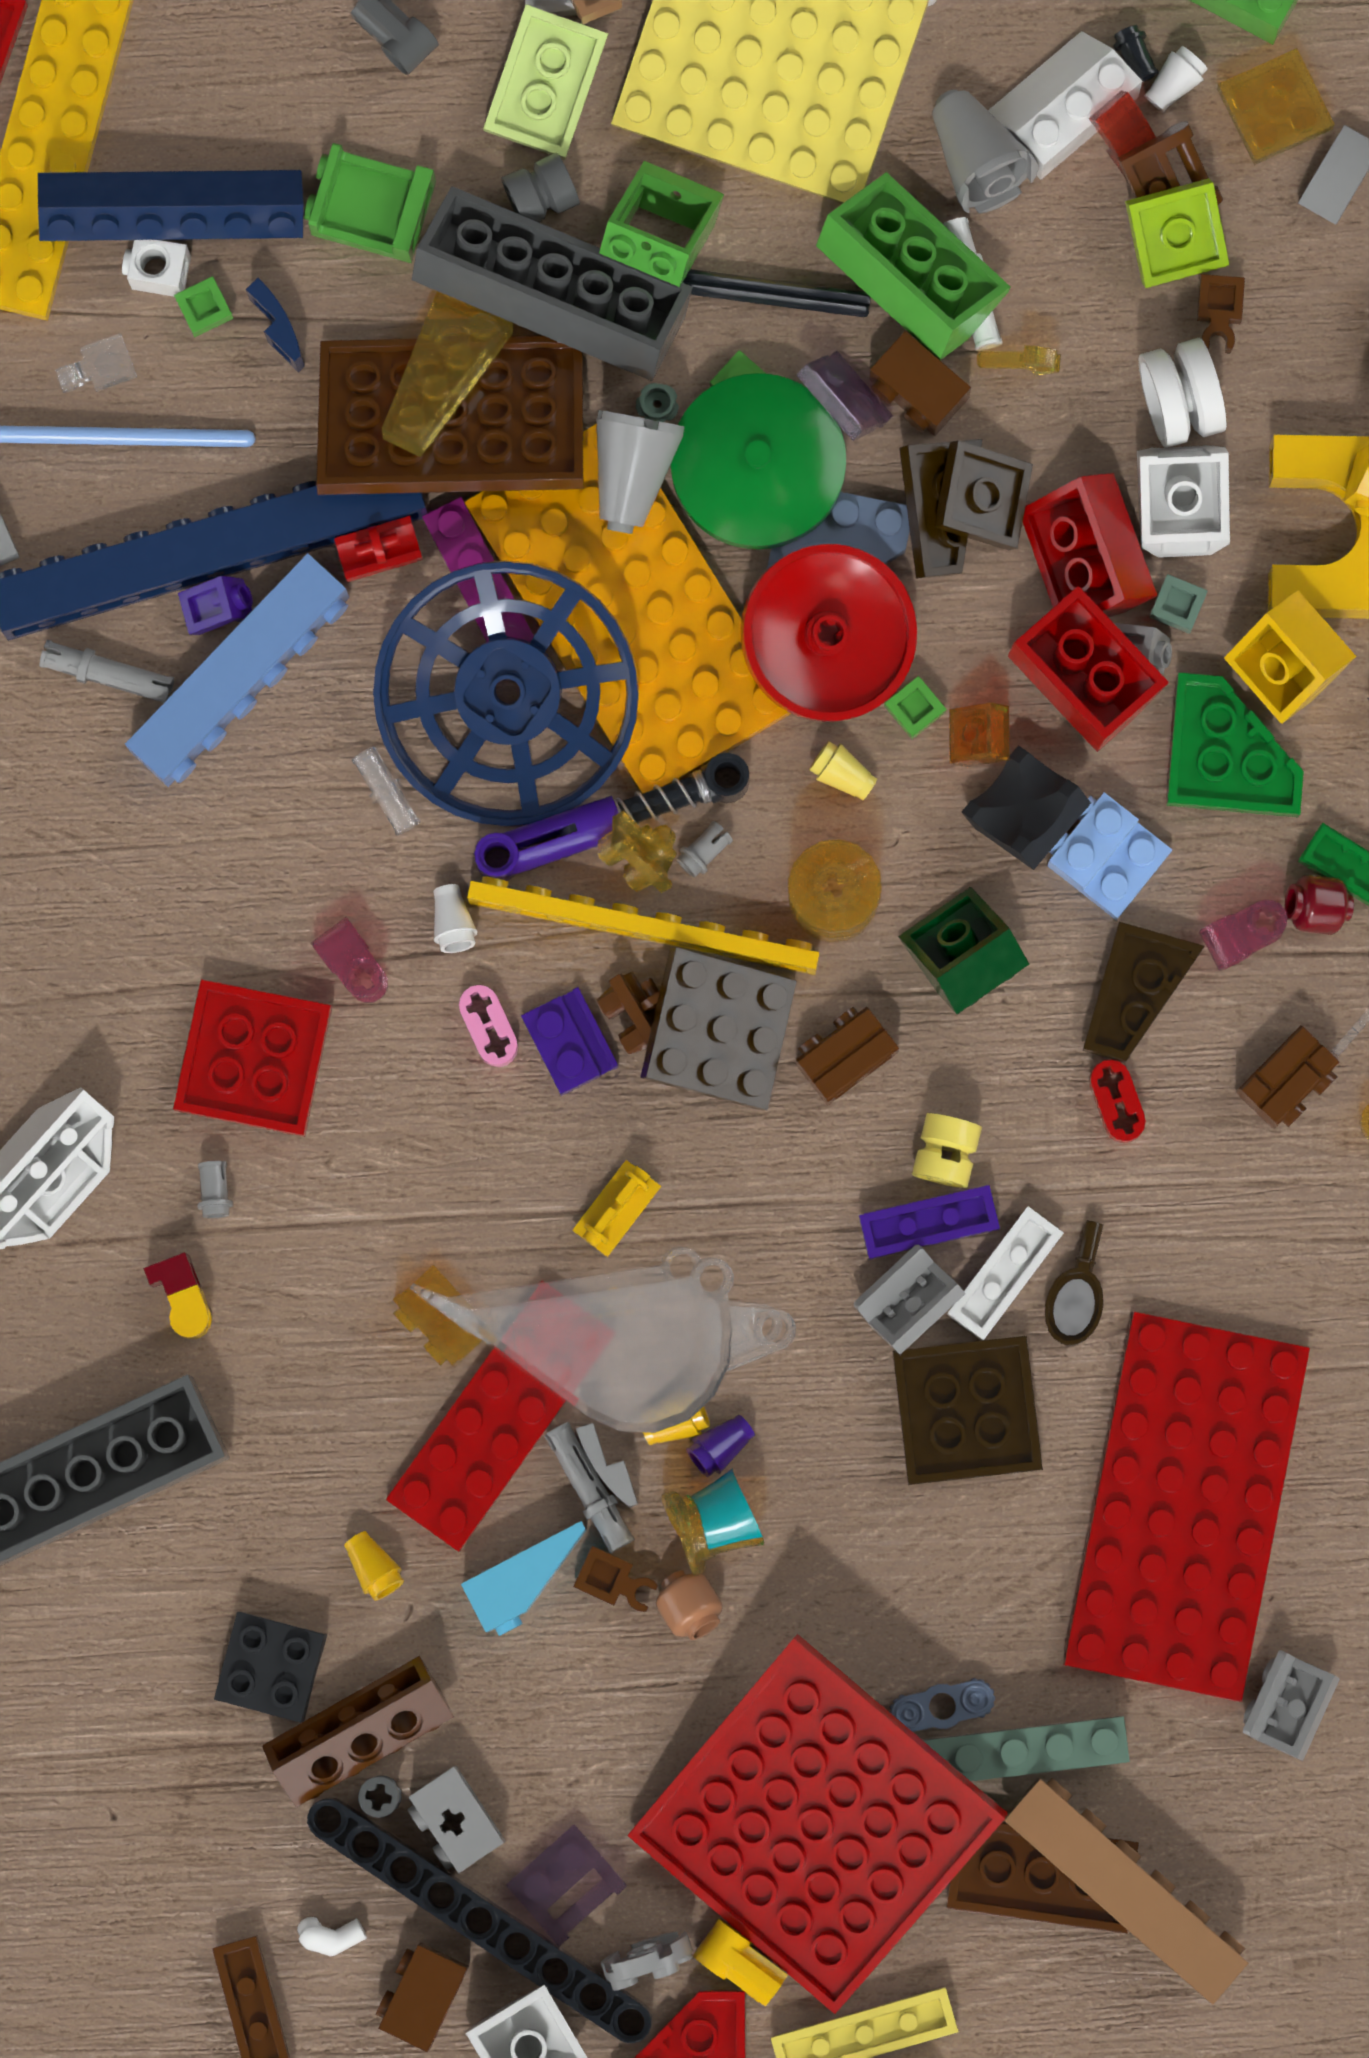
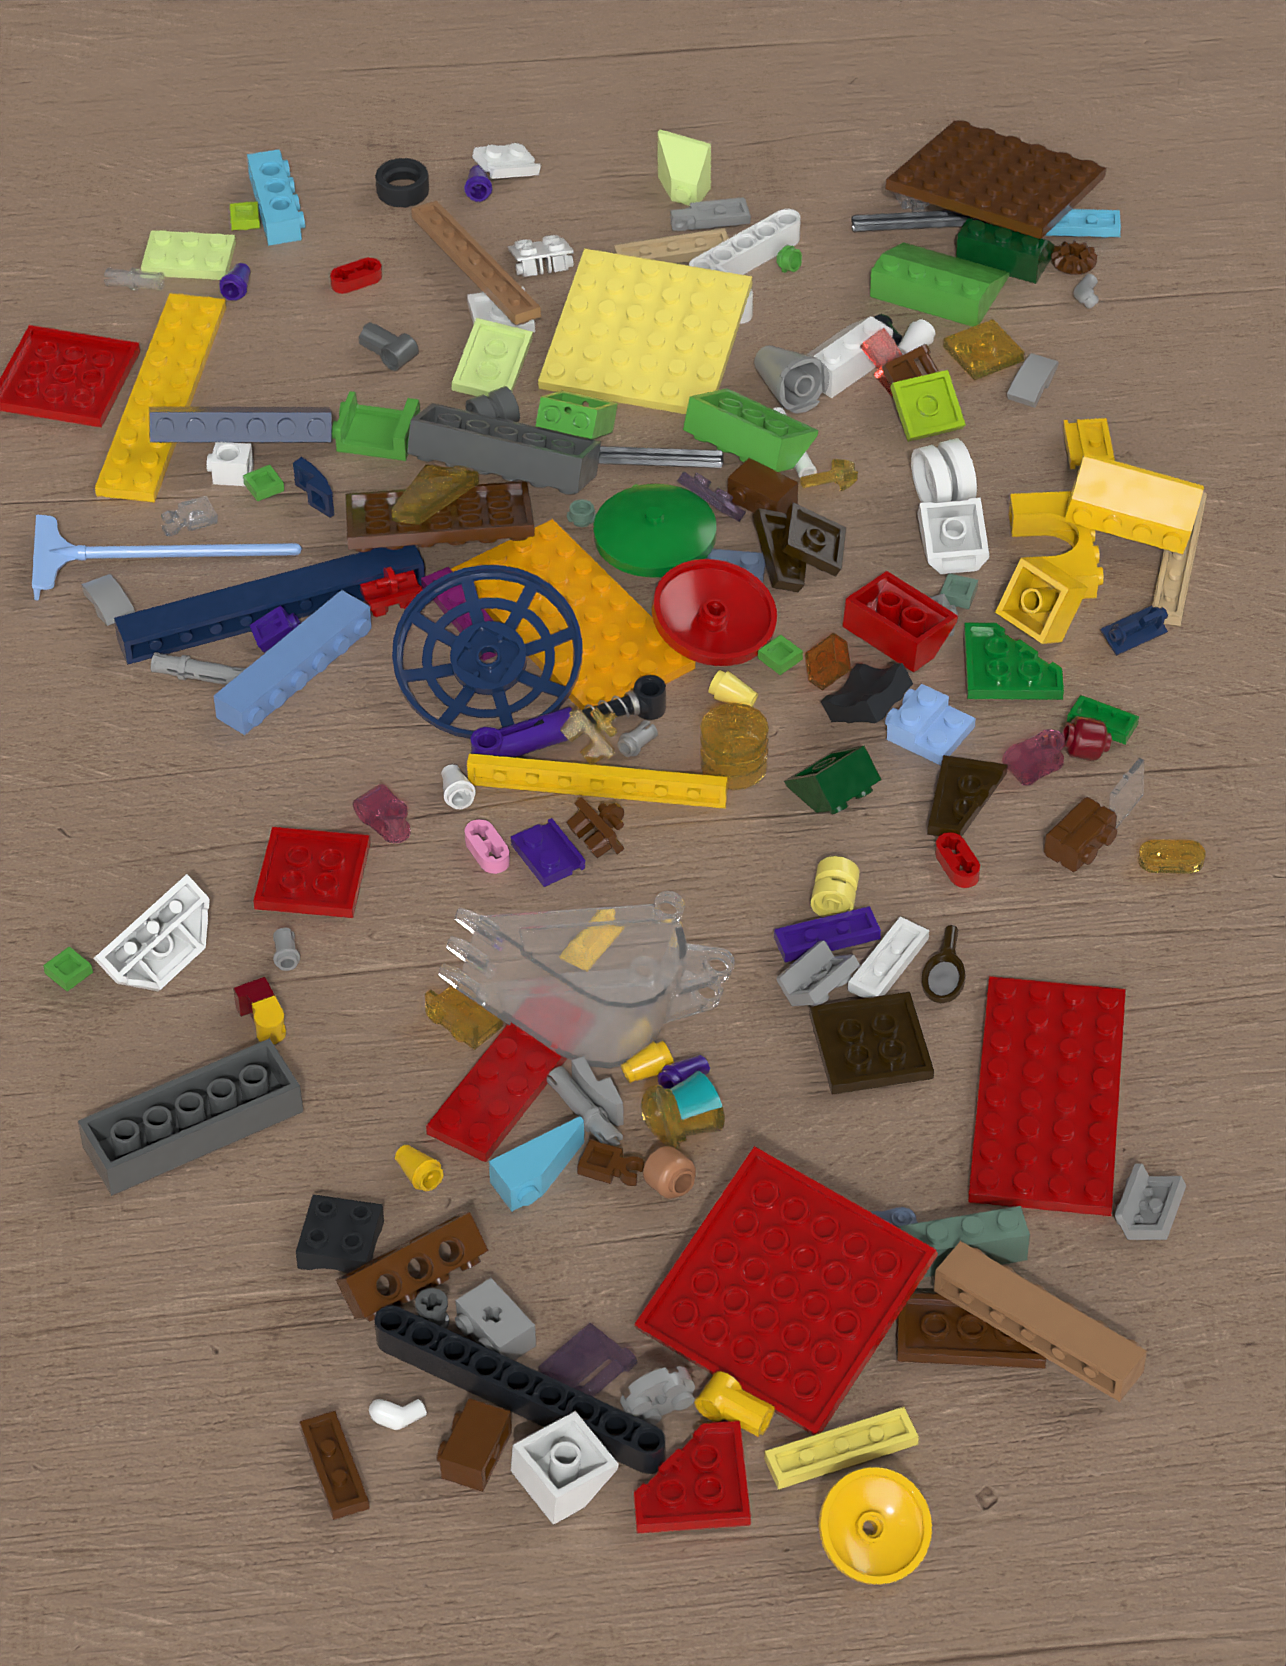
camera: 10 degrees left, 35 degrees down
clear pin [352,746,421,836] -> none
light grey cone [596,410,684,534] -> none
plate [640,947,797,1111] -> none
reddish brown brick [795,1007,899,1106] -> none
red slope [1023,473,1158,618] -> none
reddish brown plate [1197,274,1245,354] -> none

